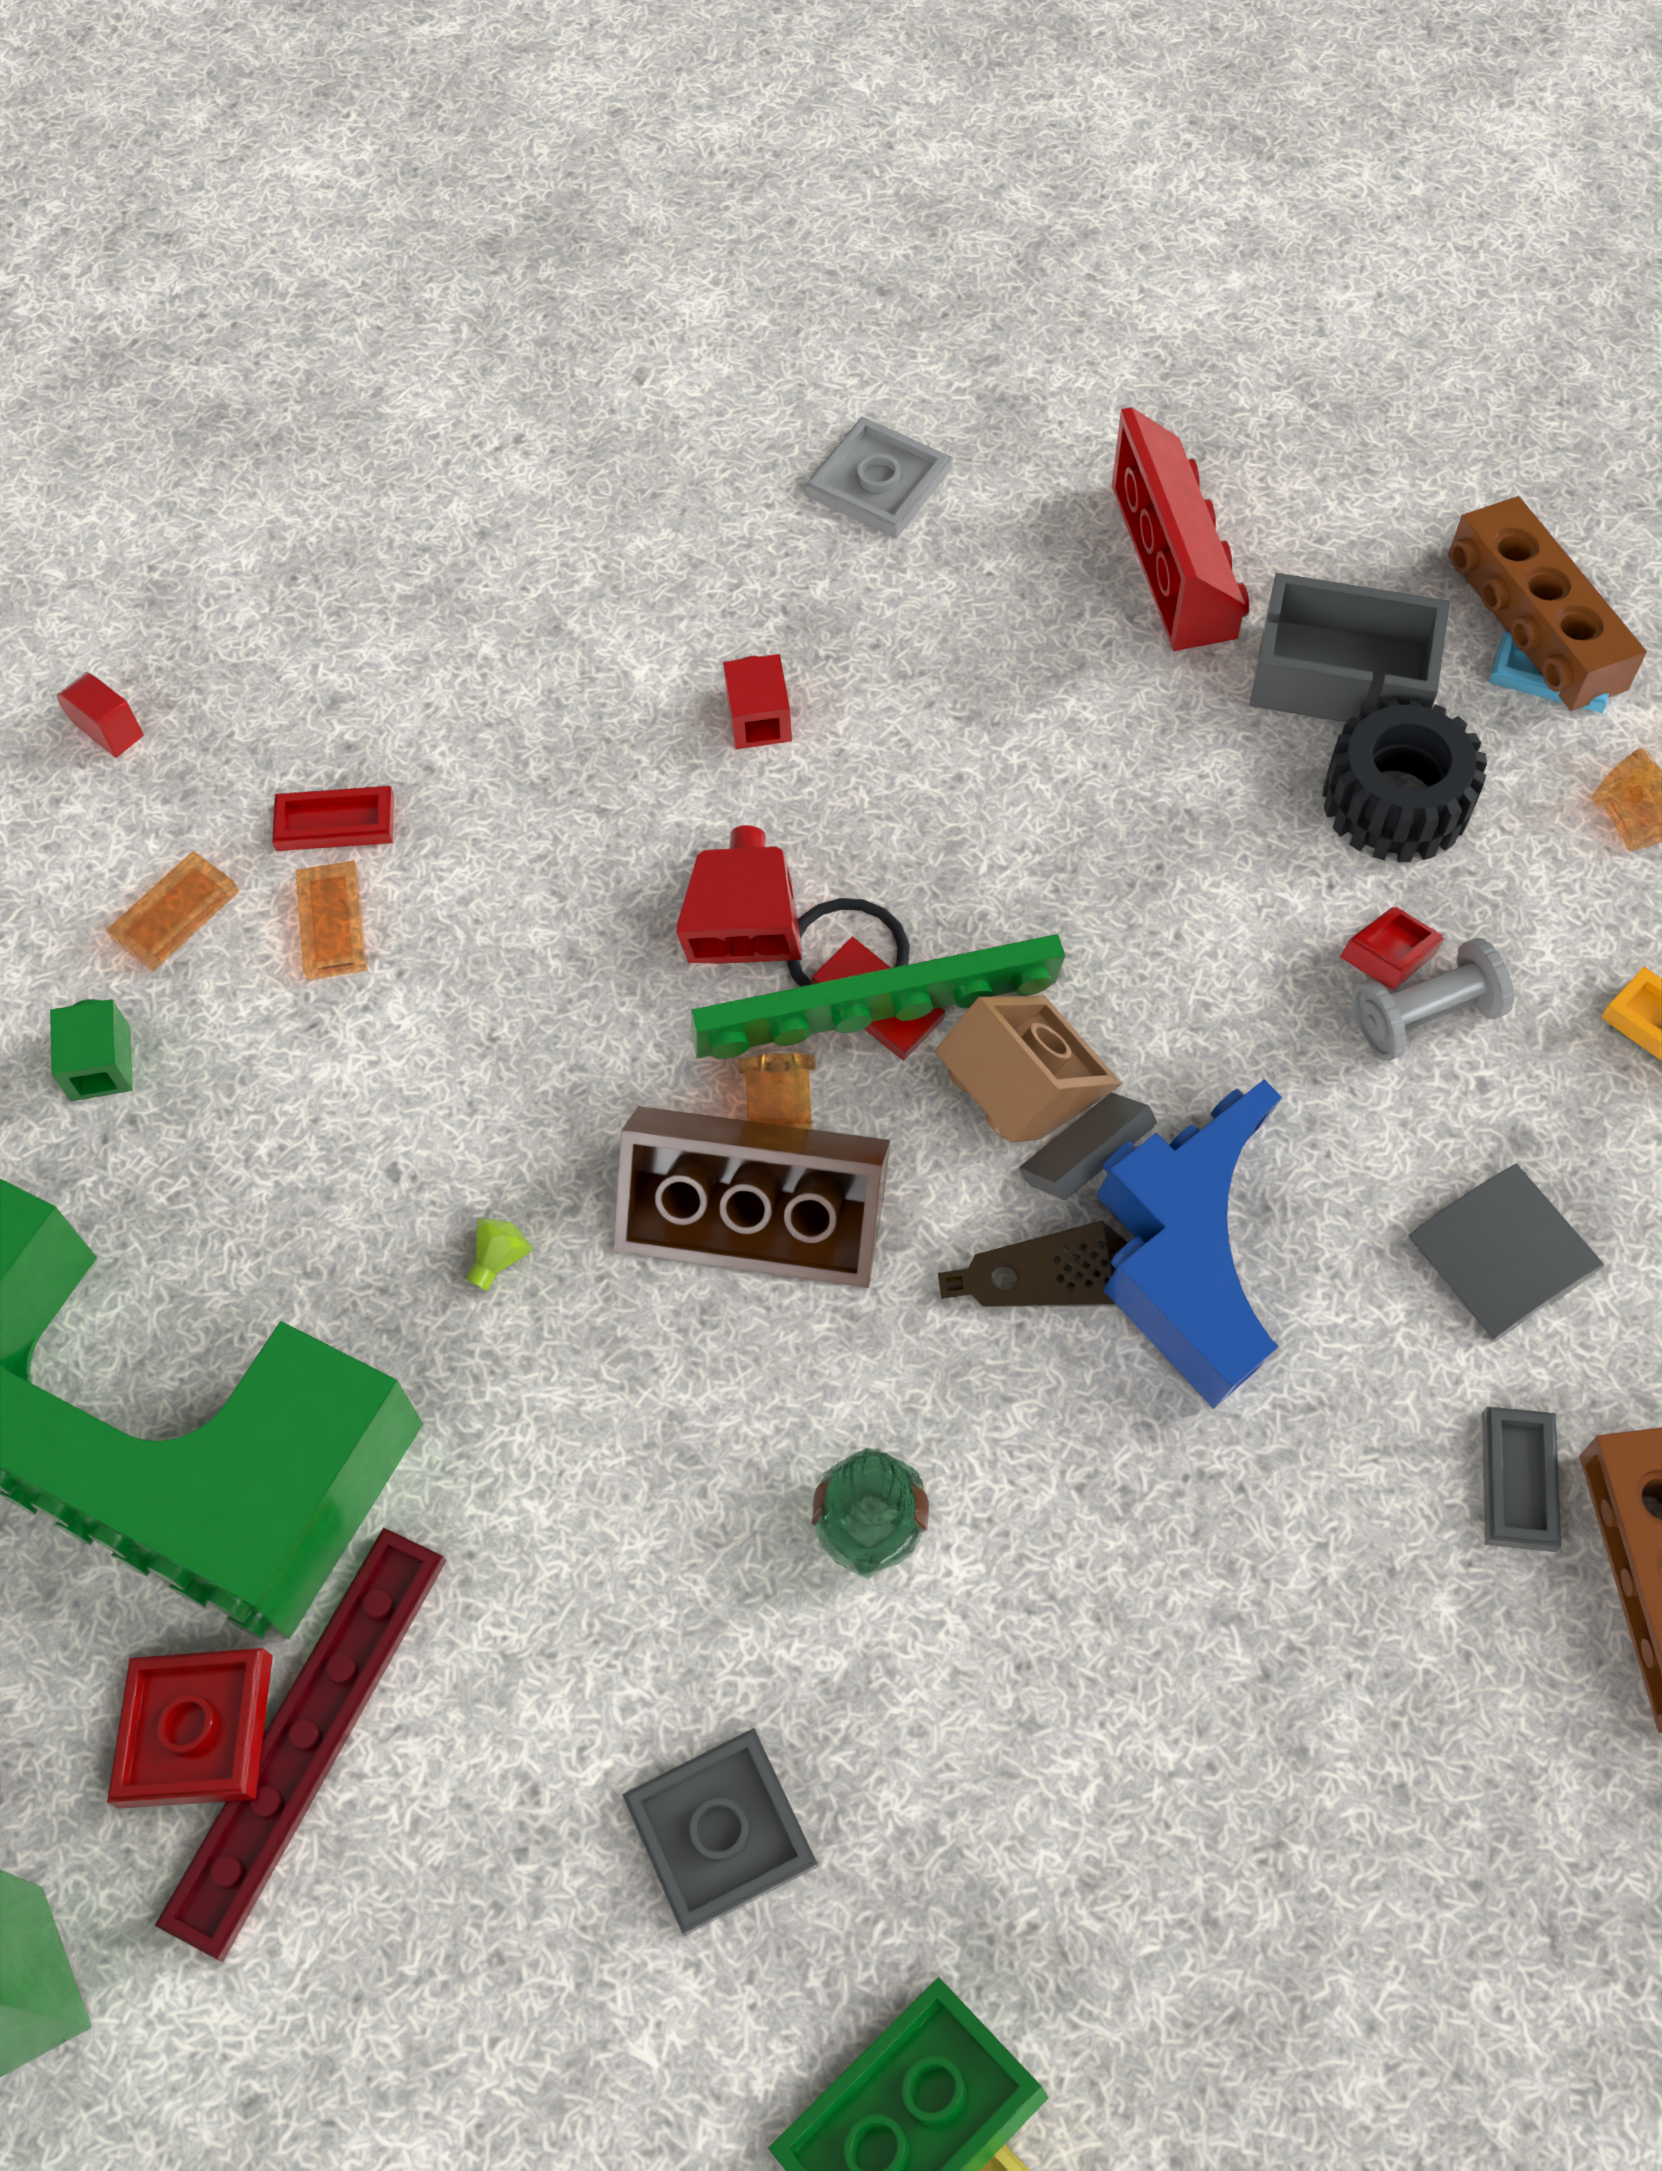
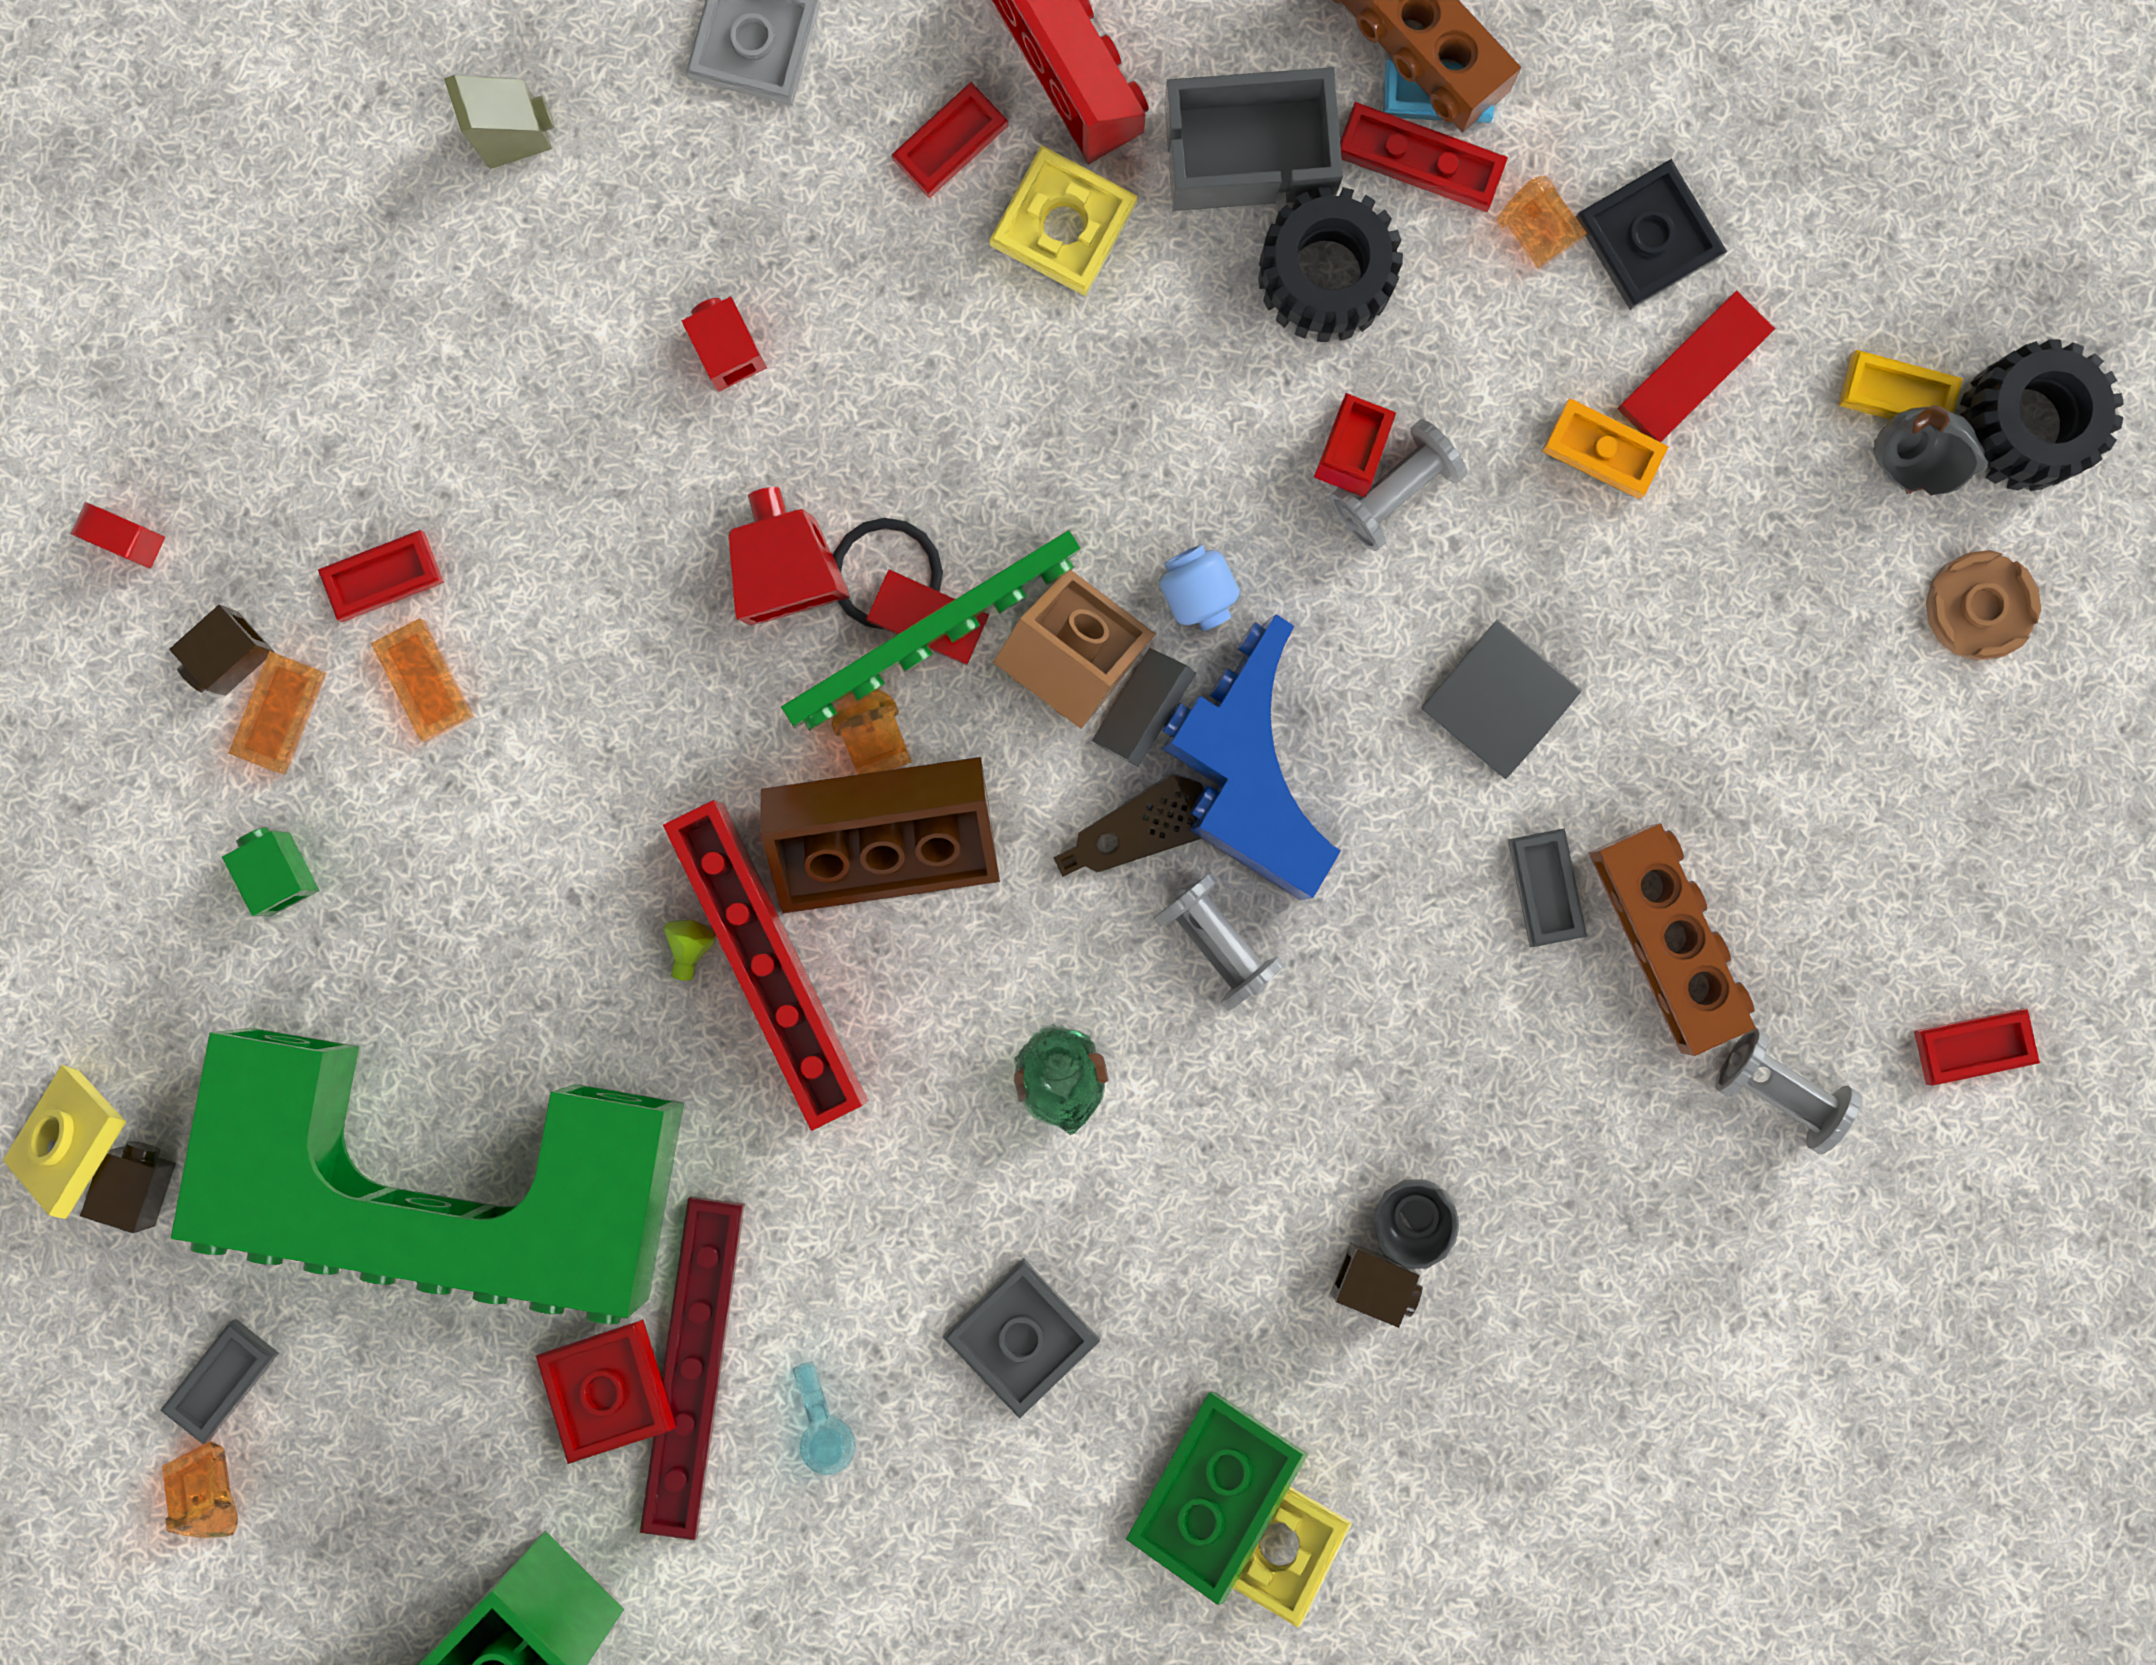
camera: 20 degrees left, 25 degrees up
none -> dark brown brick [169,604,275,696]
none -> slope [444,75,555,169]
none -> red brick [663,800,869,1131]
none -> clear light blue plate [793,1361,856,1475]
none -> red tile [891,82,1009,199]
none -> light yellow piece [989,145,1138,297]
none -> light grey hose [1153,872,1285,1011]
none -> light blue head [1159,544,1240,631]
none -> dark brown brick [1330,1242,1423,1328]
none -> red tile [1340,102,1508,212]
none -> dark grey hair [1373,1179,1459,1269]

